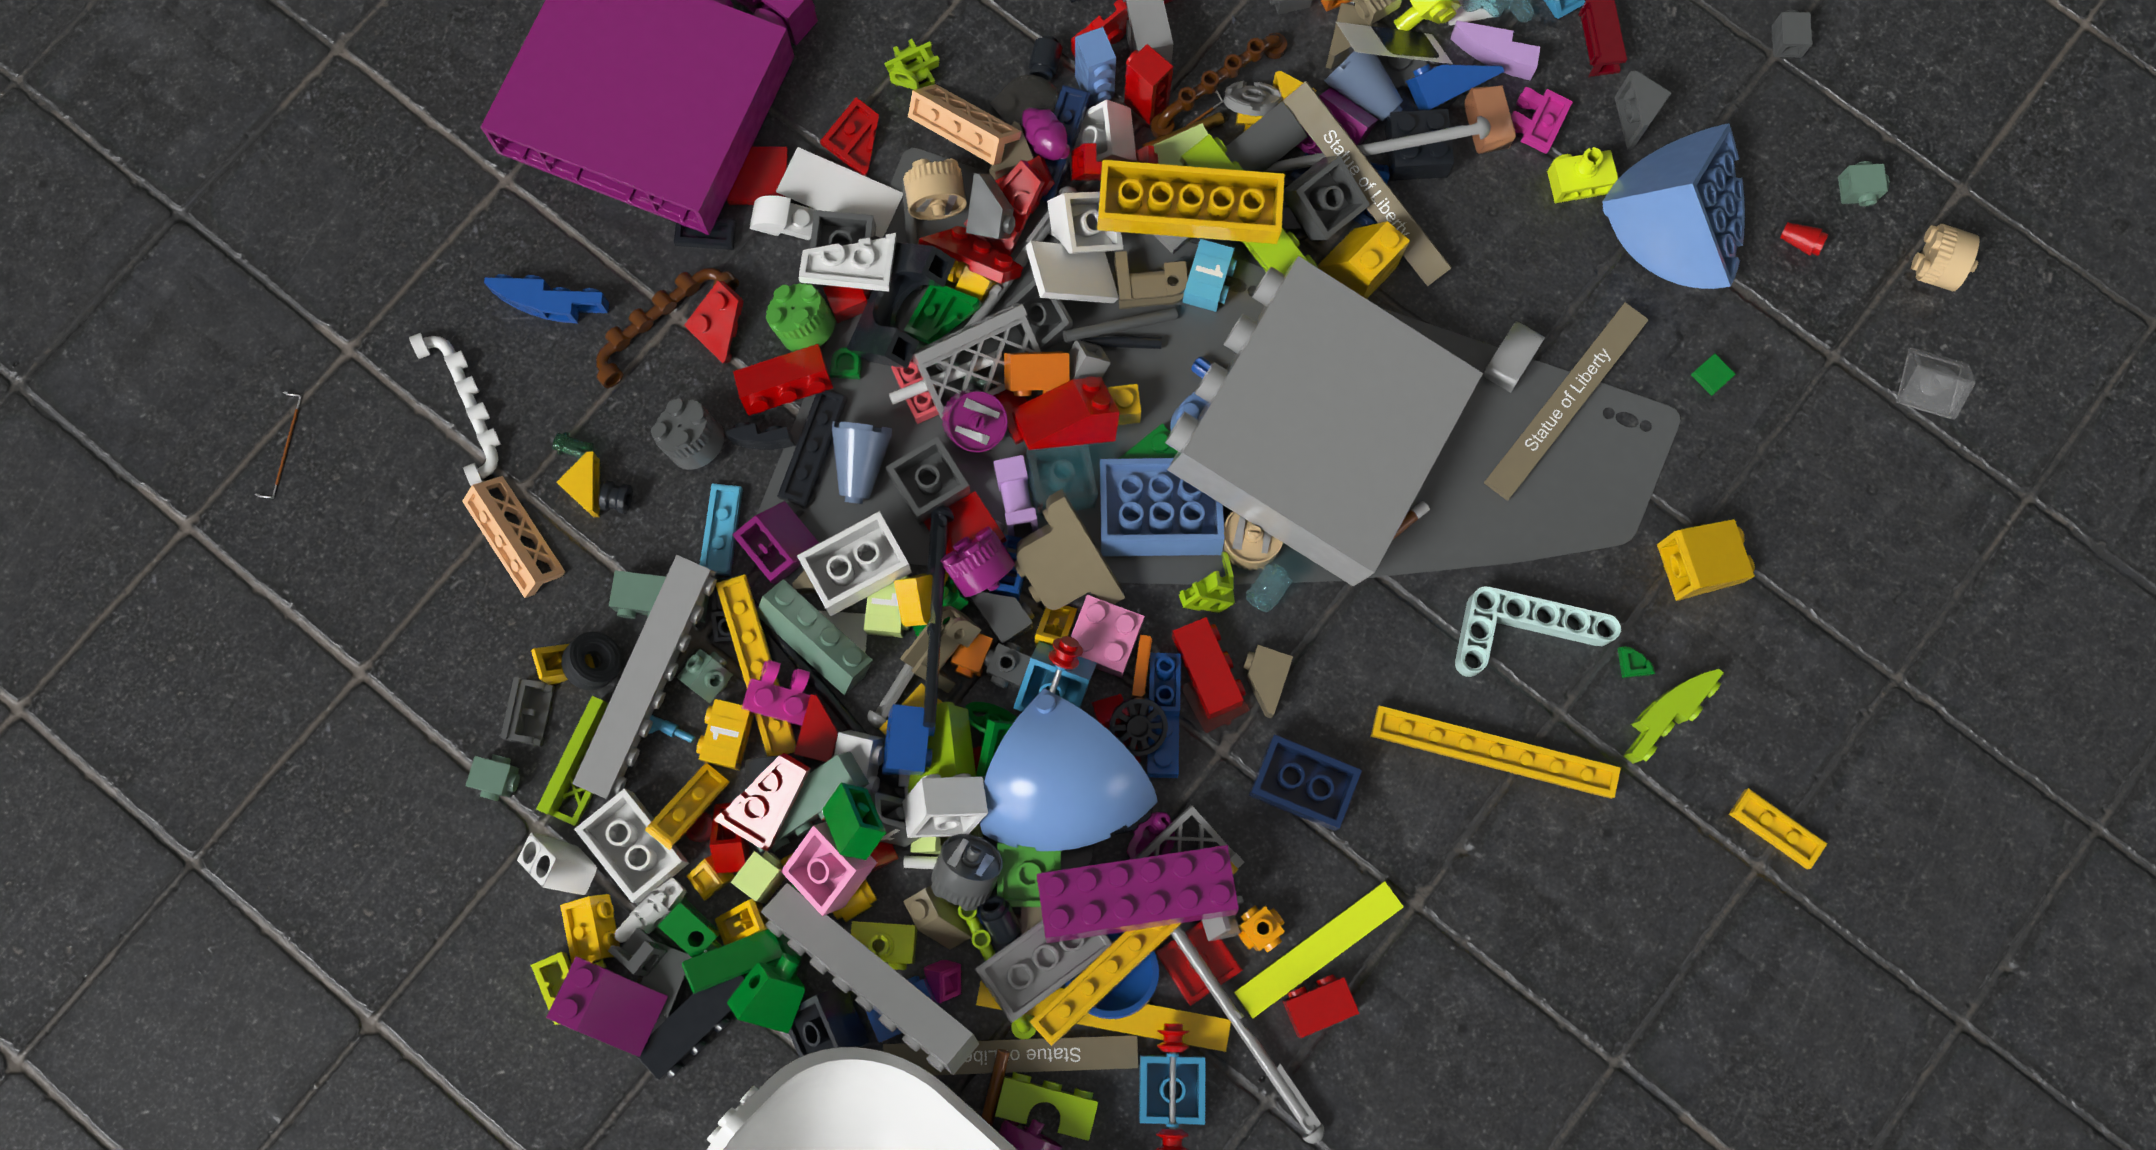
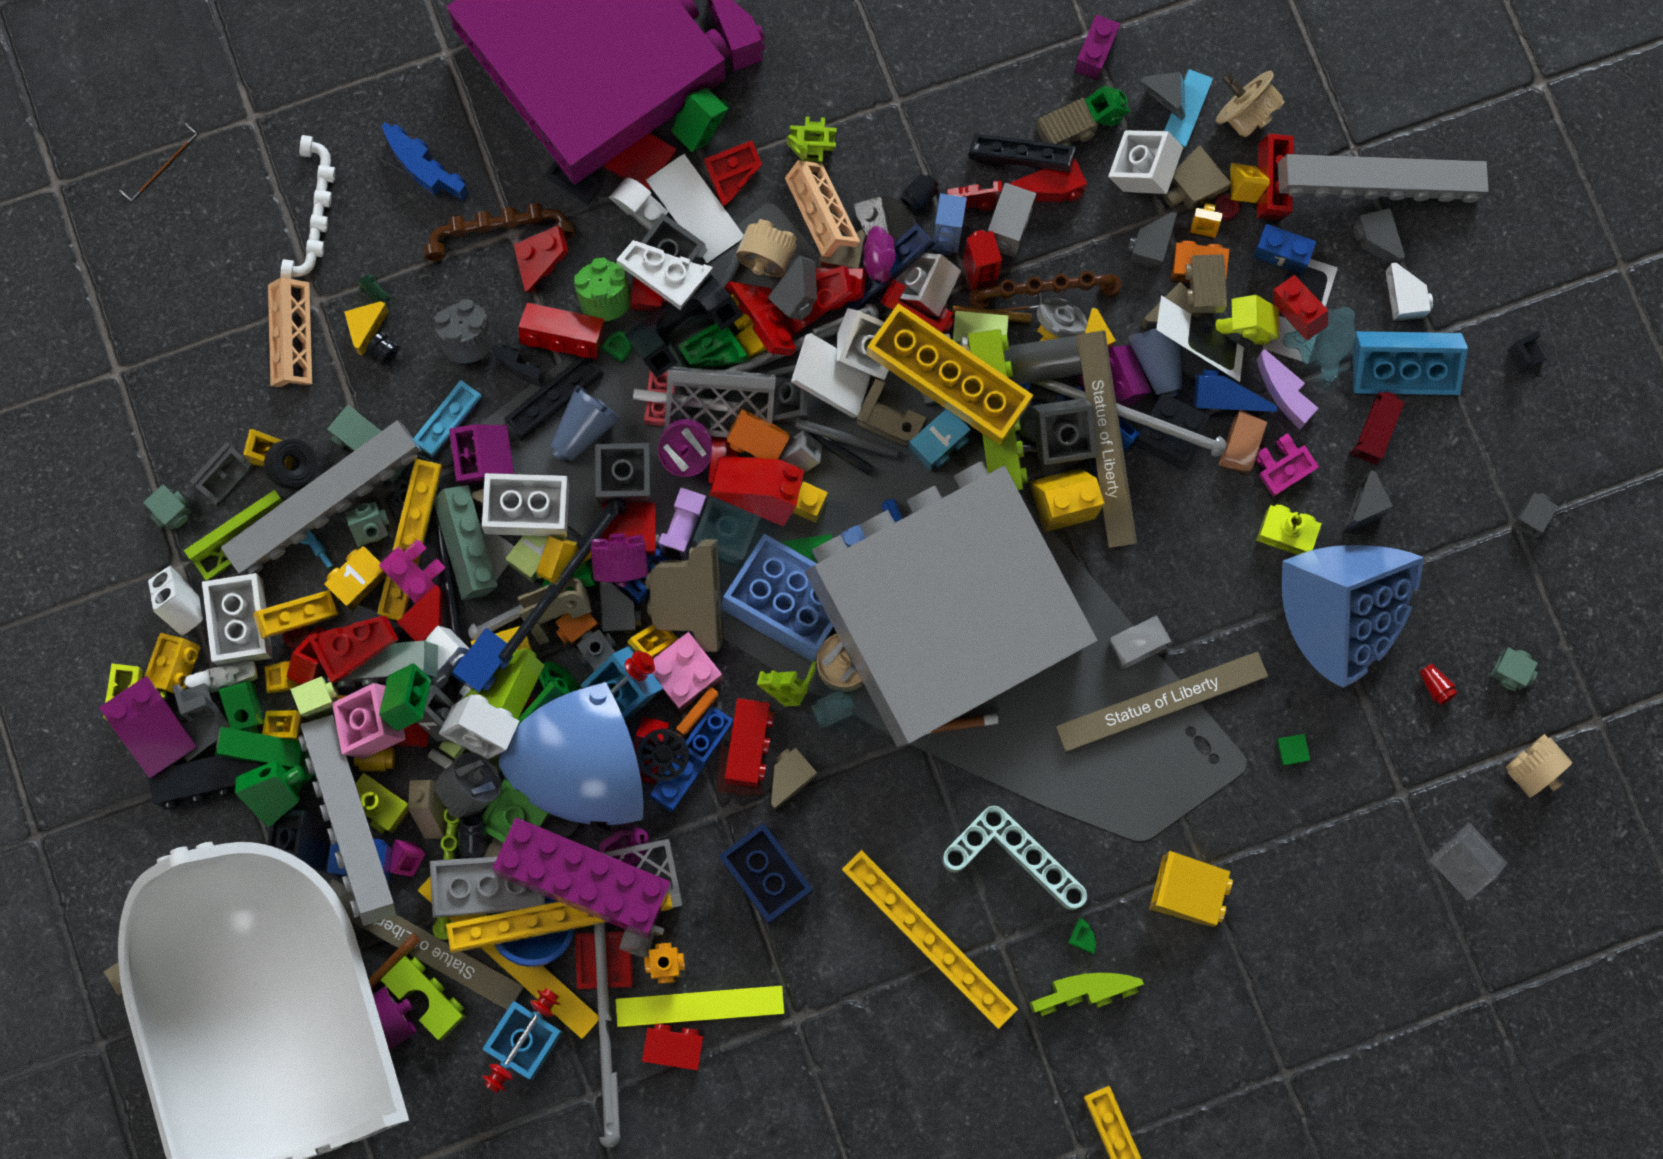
camera: 30 degrees right, 0 degrees up
none -> green brick [671,87,729,152]

